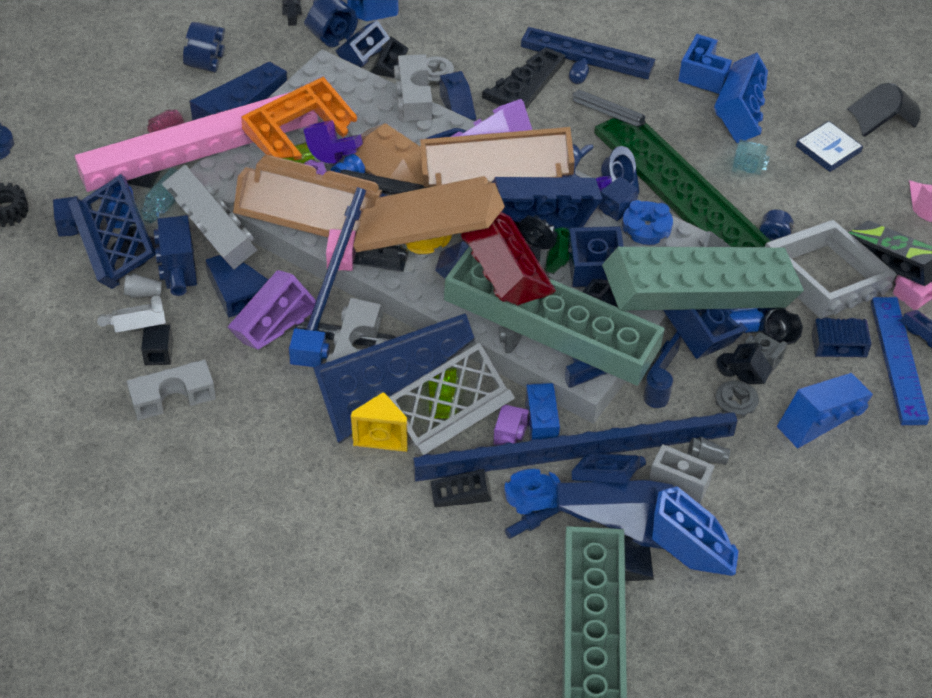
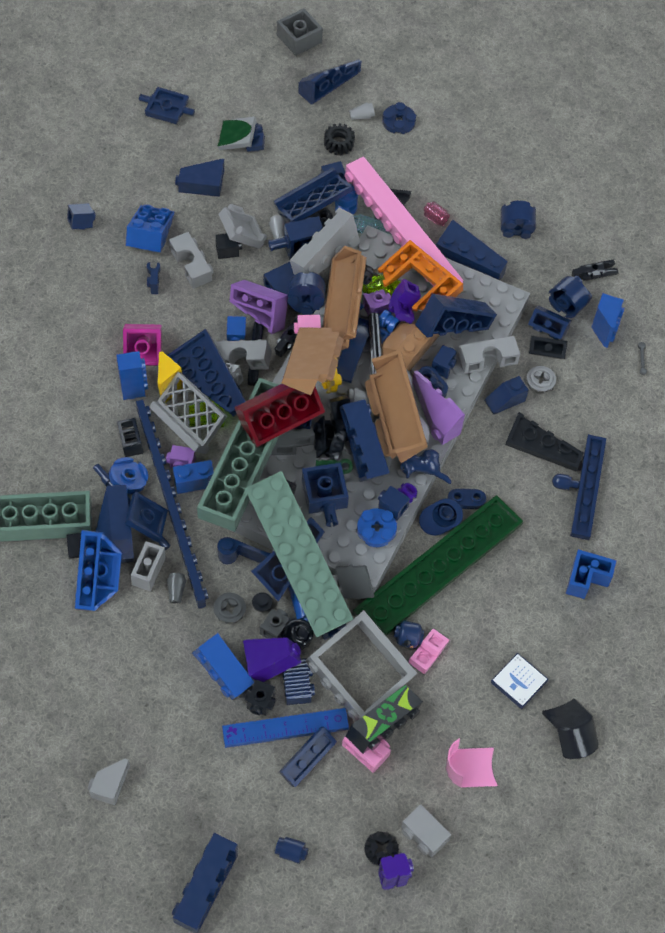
camera: 80 degrees right, 10 degrees up
dark blue bar [306,187,367,331] -> none
black axle [572,89,646,128] -> none
blue wedge [714,52,768,143] -> none
black brick [728,343,773,385] -> none
clear light blue brick [732,139,770,175] -> none
none -> dark blue brick [67,203,96,230]
none -> blue wedge [116,351,148,400]
none -> dark pink slope [123,324,162,366]
none -> blue slope [126,205,175,252]
none -> dark blue plate [147,262,161,294]
none -> dark blue slope [175,159,225,197]
none -> dark purple slope [243,638,301,682]
none -> black brick [245,680,276,716]
none -> black hinge [274,316,298,357]
none -> dark blue brick [288,272,326,315]
none -> bright pink slope [408,629,449,674]
none -> dark blue wedge [415,294,497,338]
none -> dark blue brick [431,345,457,379]
none -> dark blue plate [448,489,486,509]

